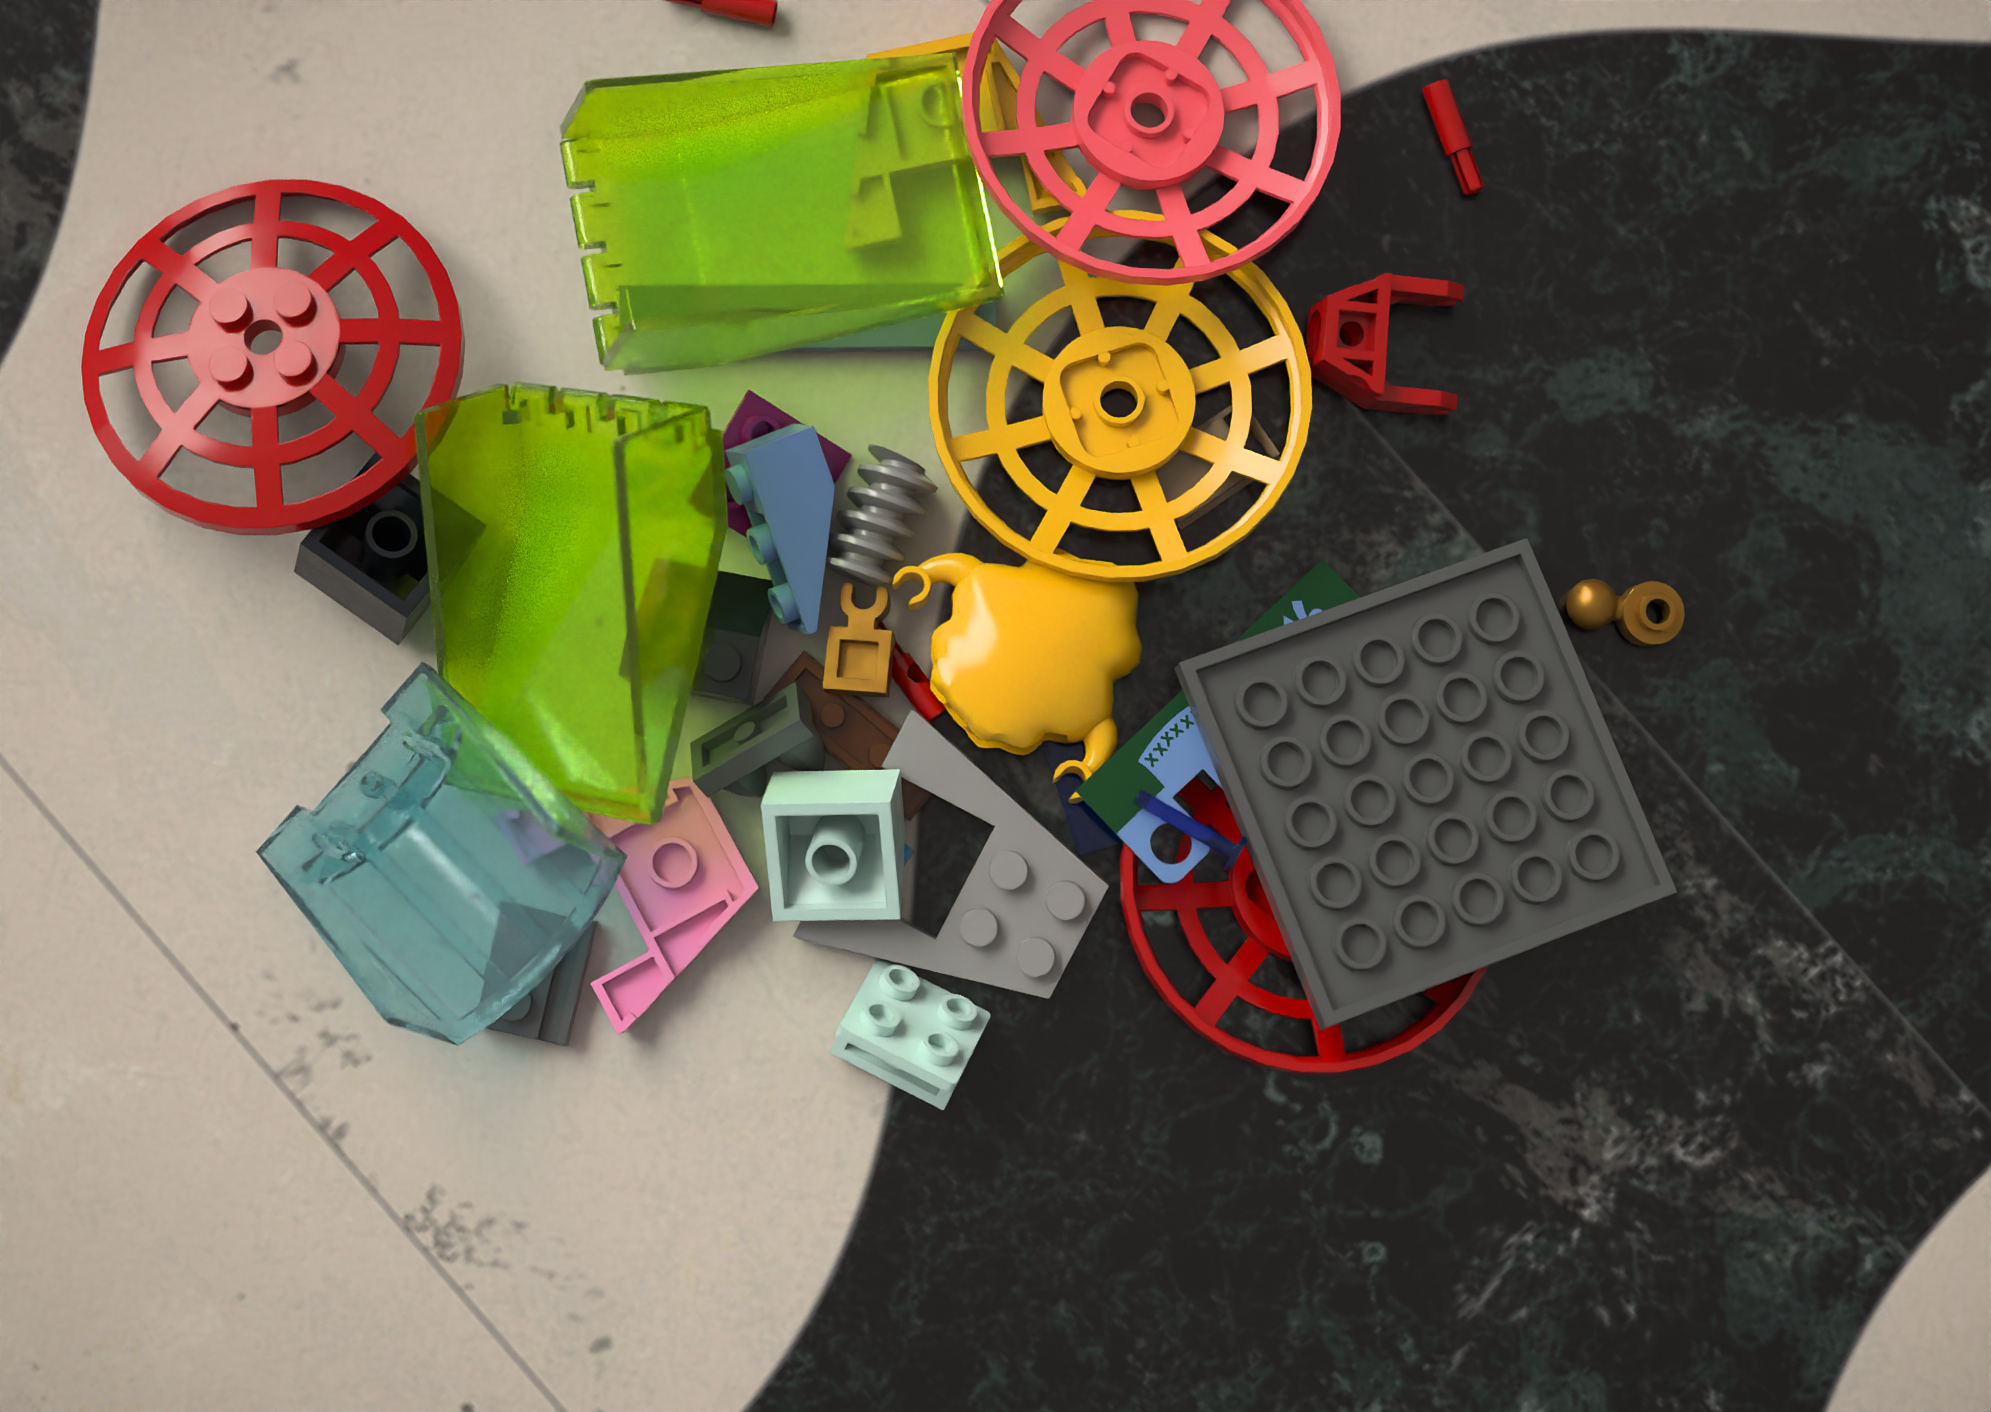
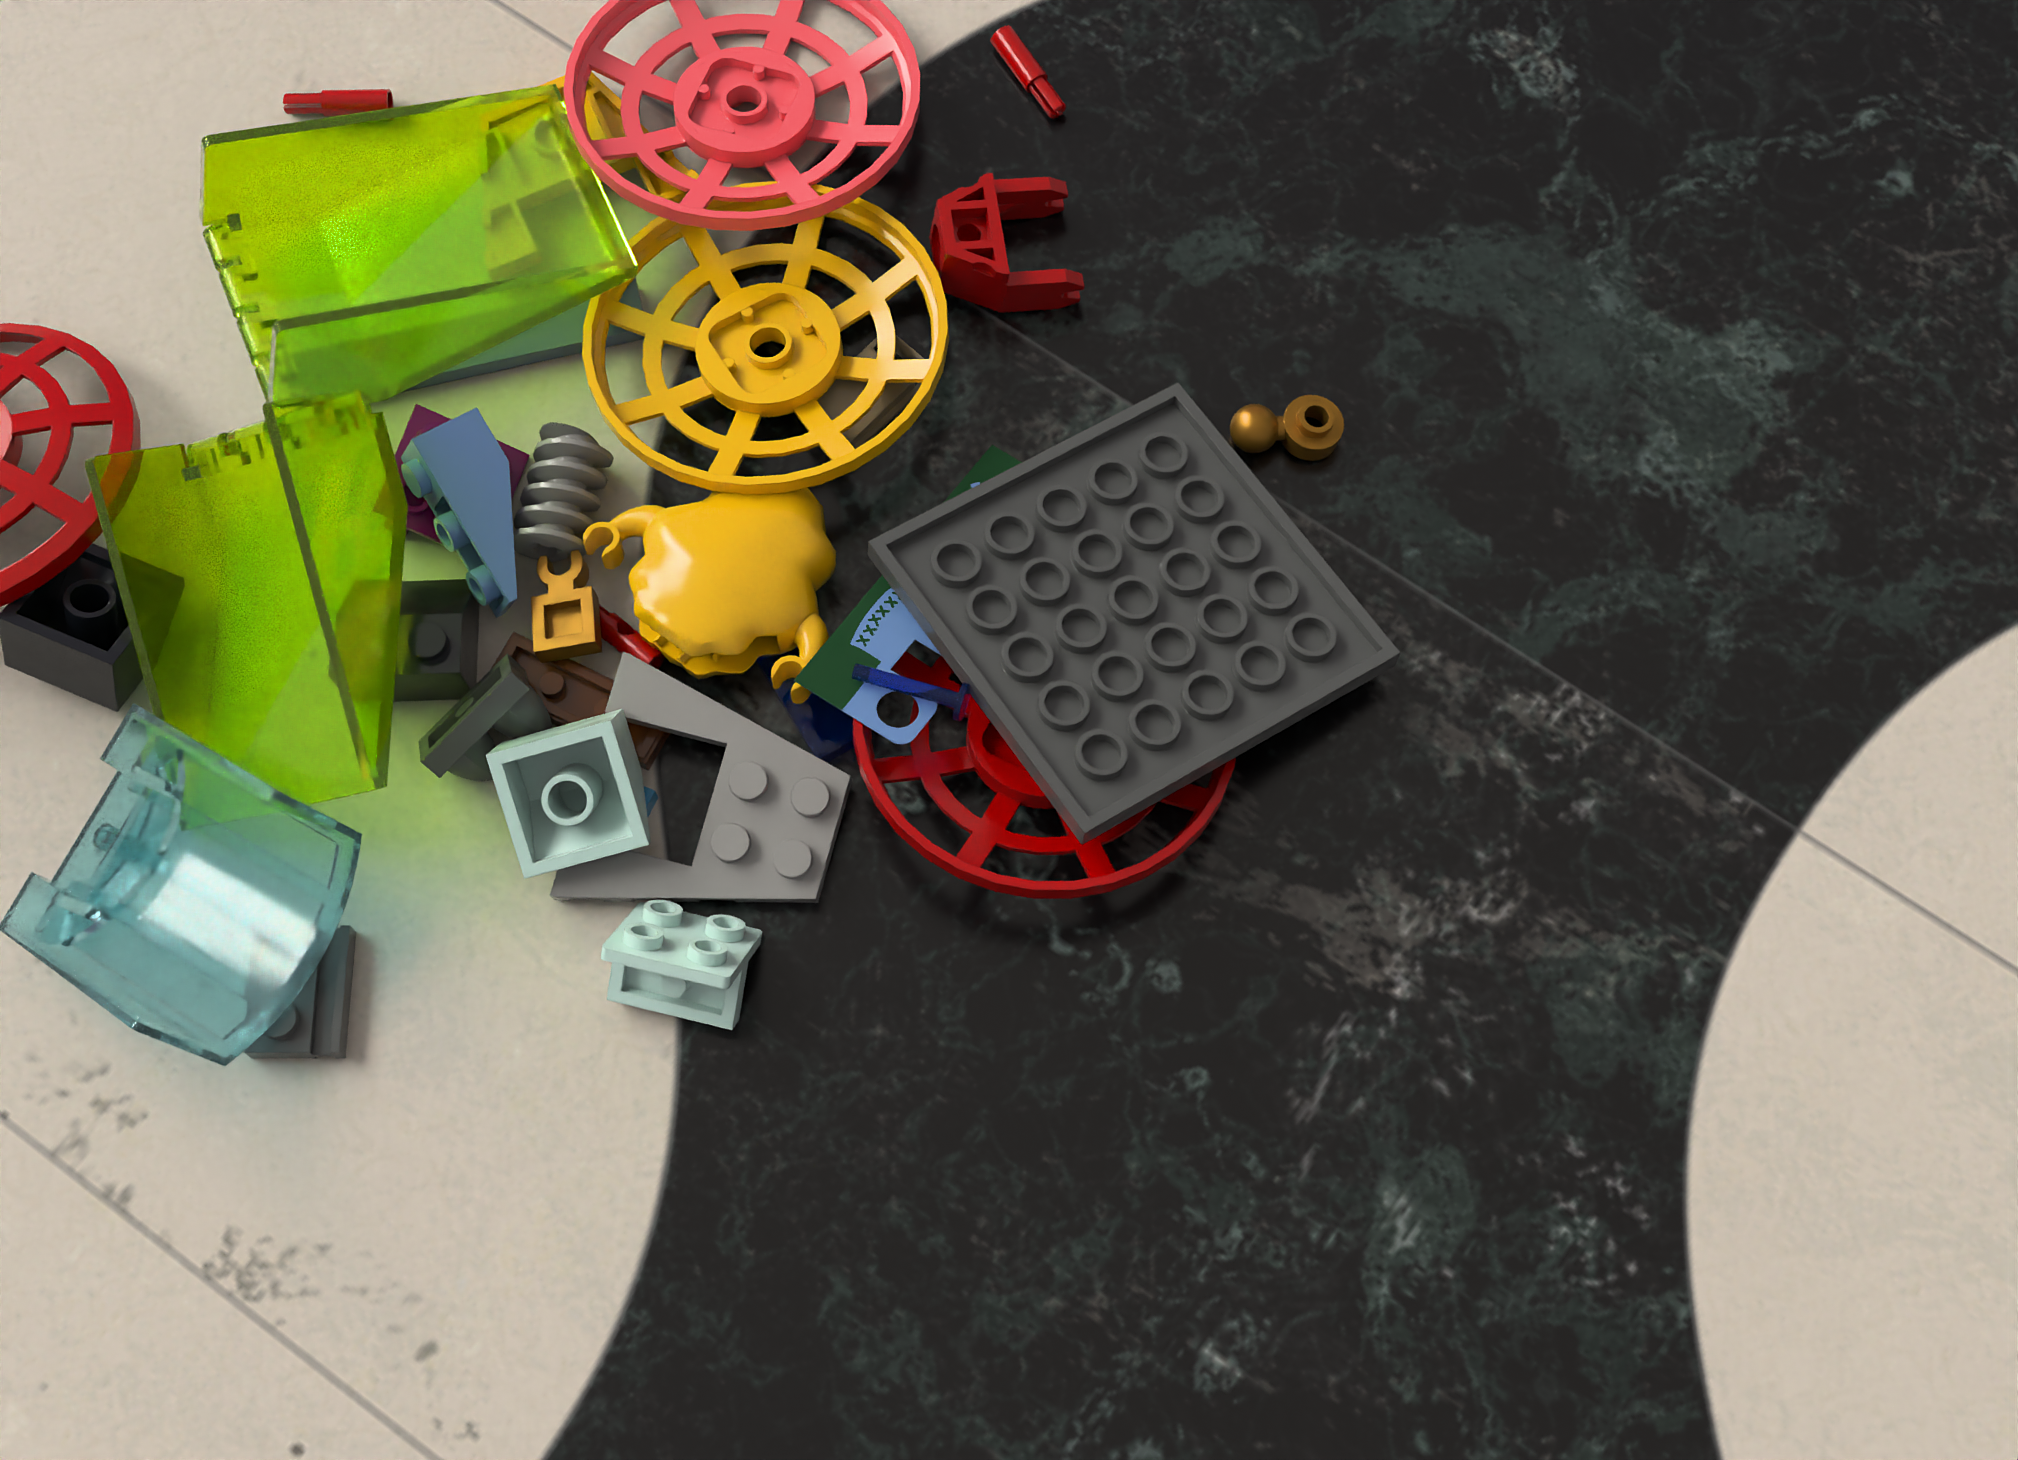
camera: 10 degrees left, 15 degrees down
bright pink wing [500,777,760,1034] -> none

